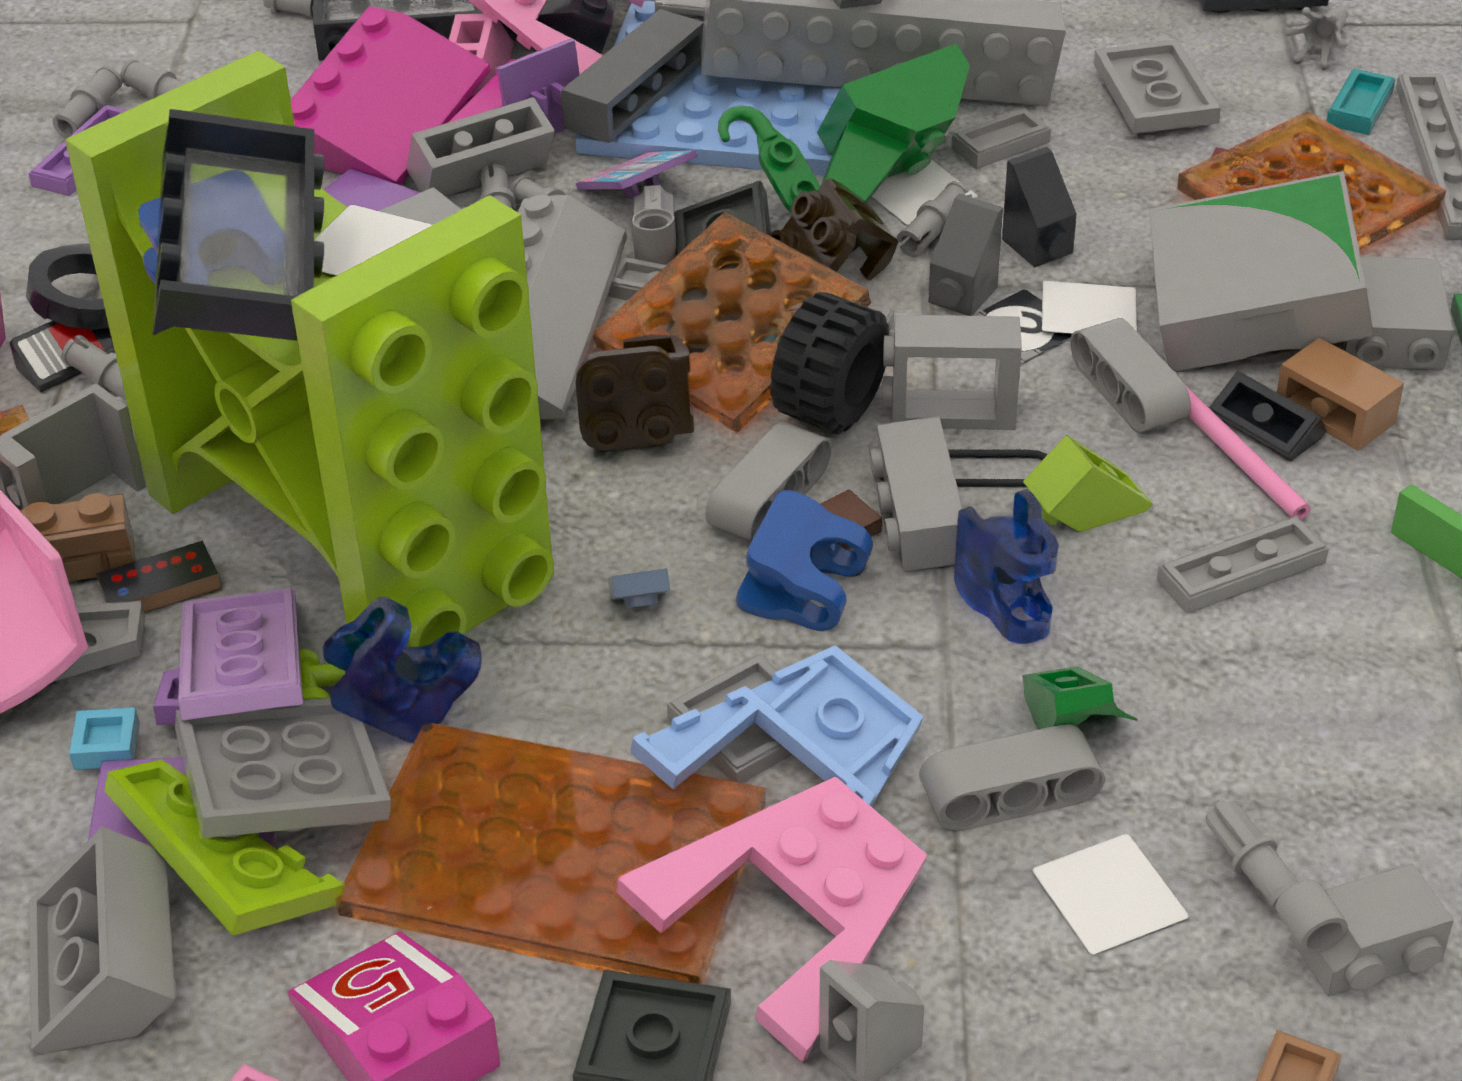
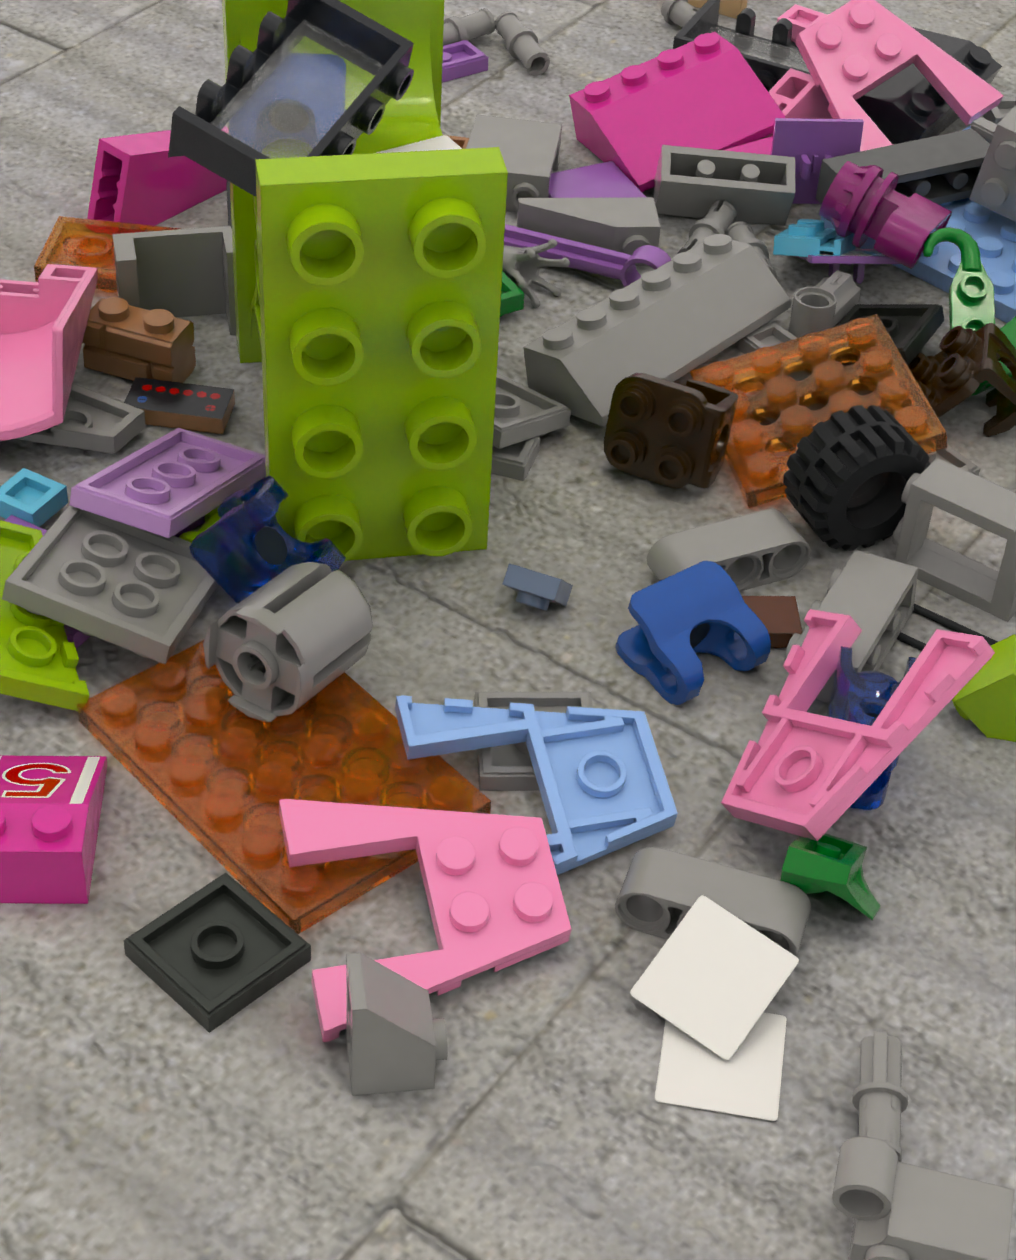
camera: 30 degrees right, 0 degrees up
none -> light grey cylinder [203,562,373,722]
none -> white sticker [630,895,799,1060]
none -> bright pink wing [721,609,995,841]
none -> medium azure plate [773,219,856,257]
none -> magenta beam [819,161,952,269]

